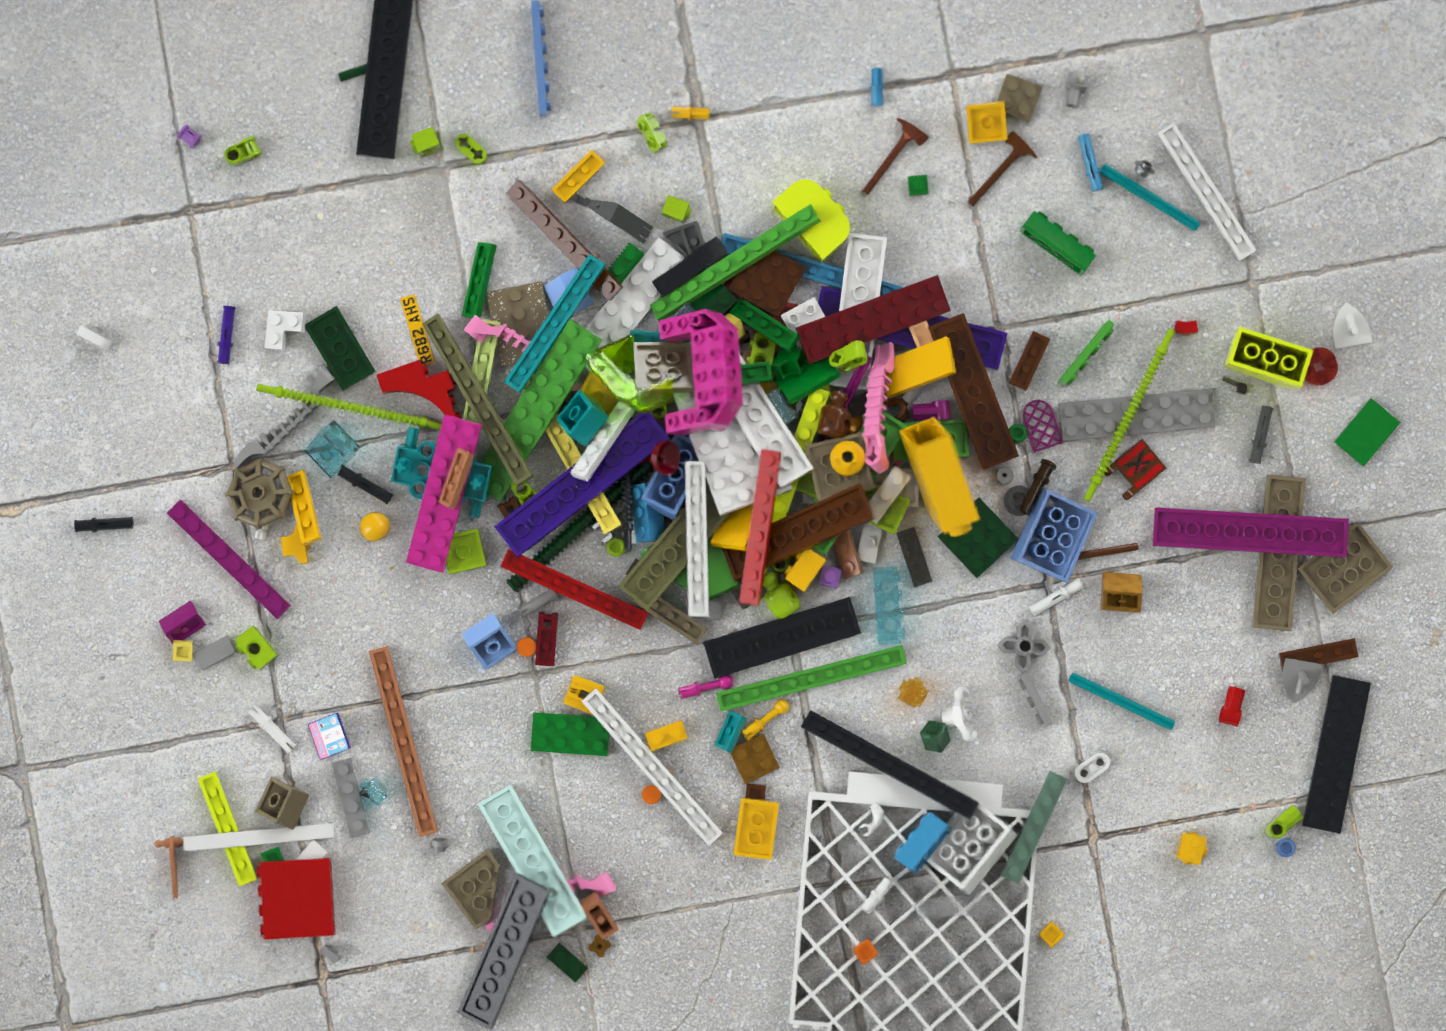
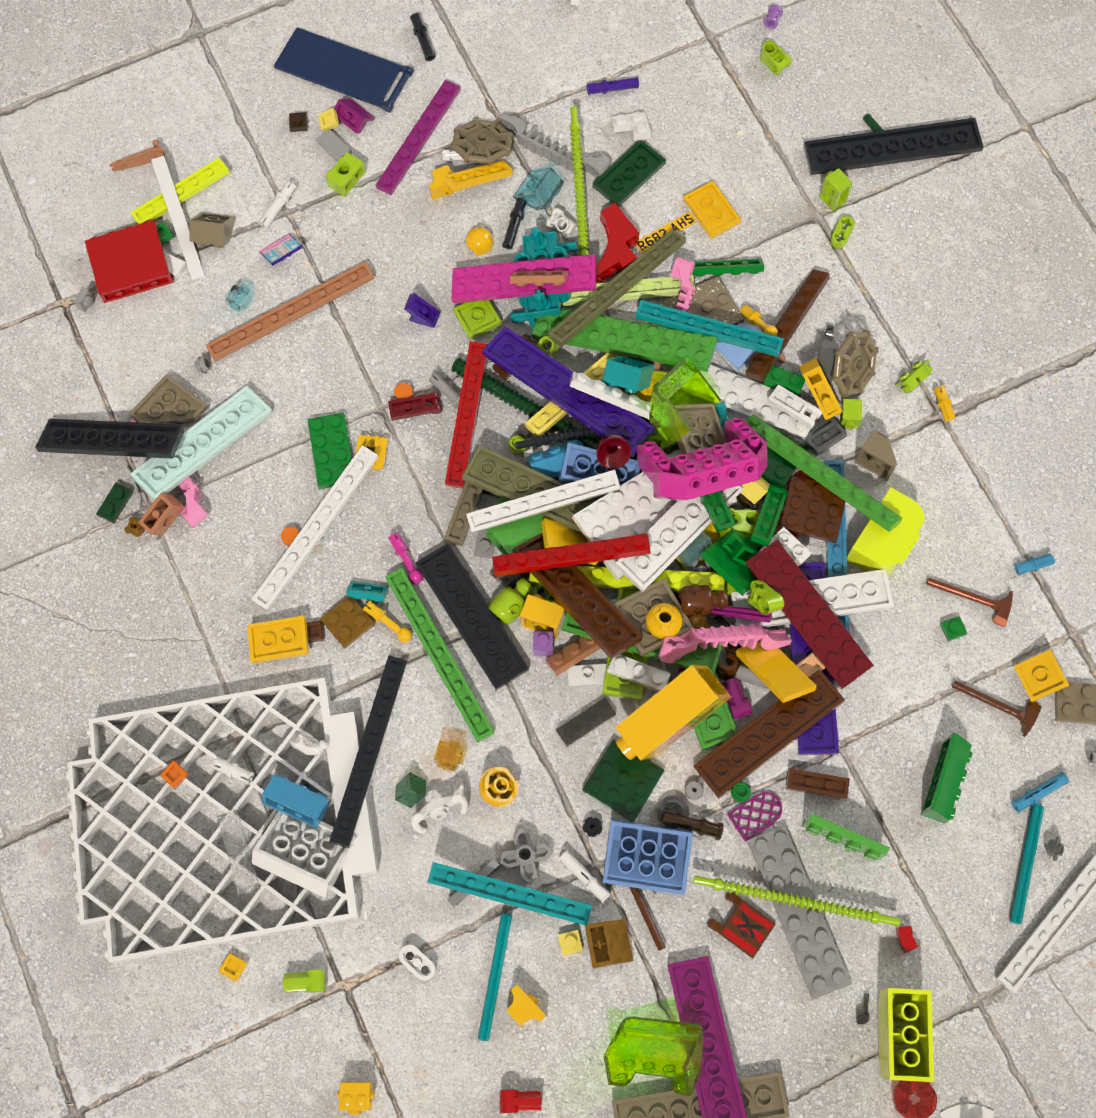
camera: 80 degrees right, 15 degrees down
light grey plate [332,758,370,837] -> none
light blue slope [461,613,517,670] -> none
medium blue plate [531,0,551,117] -> none
yellow plate [551,150,606,203] -> none
yellow brick [645,720,688,751] -> none
black slope [652,236,728,297] -> none
clear light blue brick [873,566,905,645] -> none
sand green plate [1001,771,1067,884] -> none
dark grey pin [1249,405,1273,464] -> none
none -> dark blue flag [274,28,414,113]
none -> lime piece [283,969,325,992]
none -> dark brown plate [289,112,308,132]
none -> dark purple slope [404,293,441,328]
none -> teal plate [427,862,592,925]
none -> yellow cone [479,767,518,807]
none -> yellow brick [506,984,546,1026]
none -> white plate [546,207,577,236]
none -> light yellow plate [558,930,583,956]
none -> black plate [582,817,602,837]
none -> clear neon green windscreen [603,1016,704,1096]
none -> yellow tile [683,181,741,239]
none -> yellow pin [740,305,778,336]
none -> white plate [768,384,822,429]
none -> yellow slope [799,358,843,420]
none -> dark tan plate [831,330,879,397]
none -> dark tan slope [855,430,897,481]

